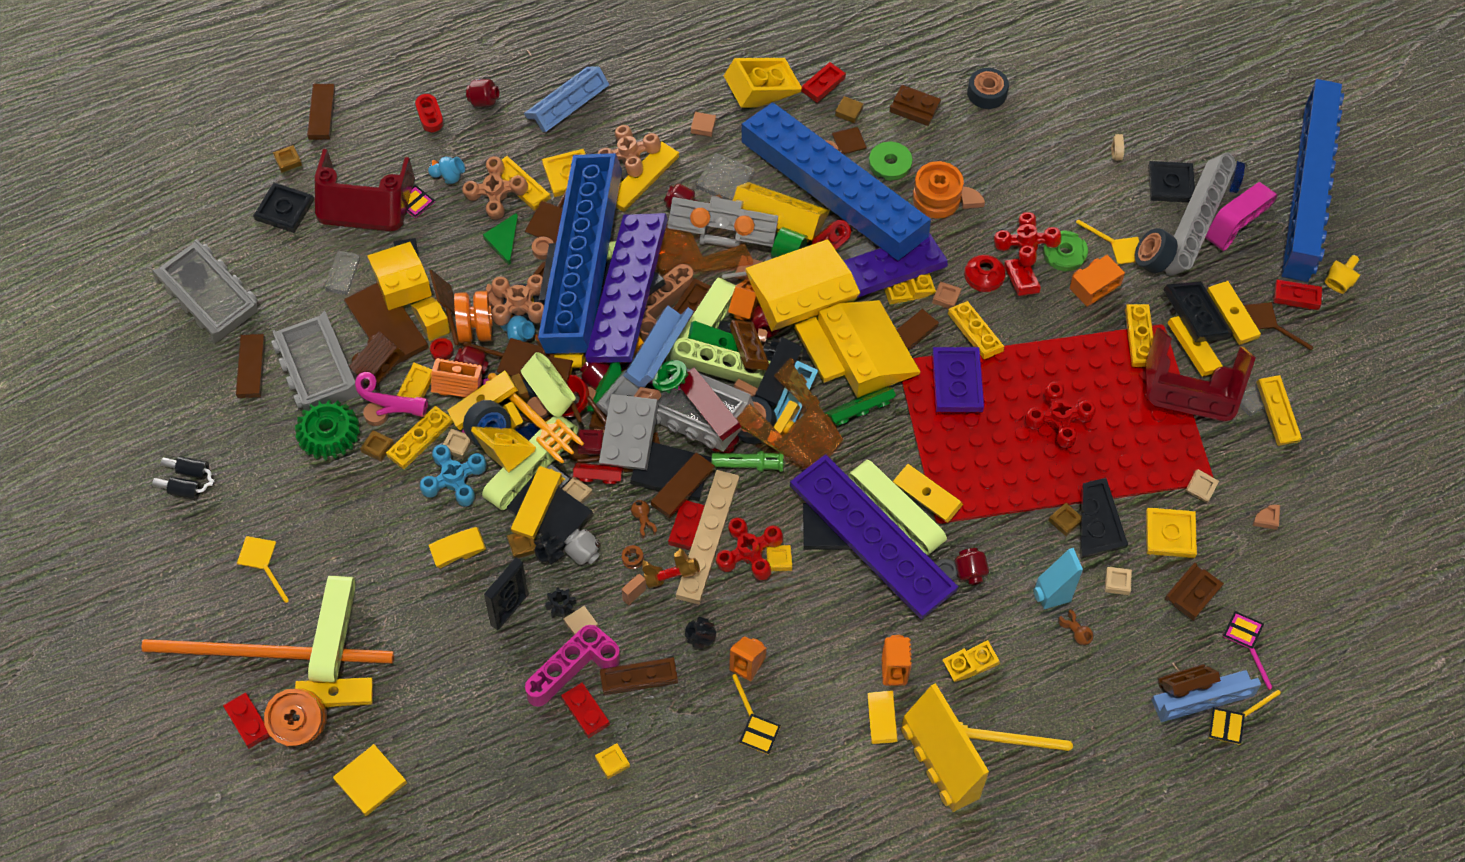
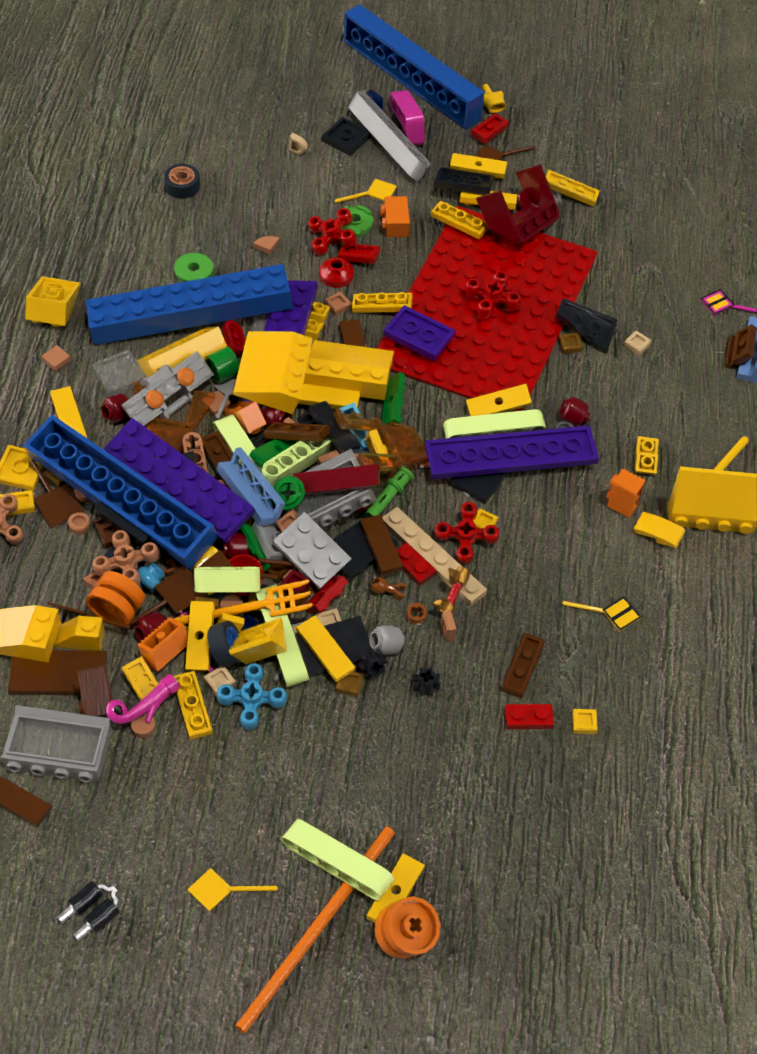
camera: 60 degrees left, 5 degrees down
red plate [223,692,270,749] -> none
green gear [295,399,360,461] -> none
yellow tile [333,744,407,817] -> none
pearl gold tile [360,430,394,462] -> none
yellow slope [429,527,486,568] -> none
red tile [430,338,454,360] -> none
green tile [483,213,518,265] -> none
black tile [484,557,528,630] -> none
dark pink beam [525,625,620,707] -> none
tan tile [564,606,598,635] -> none
nougat gear [597,125,661,177] -> none
black gear [685,617,716,650] -> none
orange slope [729,636,767,681] -> none
red plate [801,62,846,103] -> none
reddish brown piece [832,127,867,154] -> none
pearl gold tile [835,96,864,123] -> none
reddish brown plate [889,85,941,126] -> none
orange wheel [912,161,964,219] -> none
medium azure slope [1033,548,1083,609] -> none
dark orange arm [1058,609,1094,645] -> none
black wheel [1135,228,1178,274] -> none
yellow tile [1146,508,1197,558] -> none
reddish brown plate [1164,562,1224,621] -> none
tan tile [1185,469,1219,502] -> none
nougat tile [1253,505,1280,530] -> none

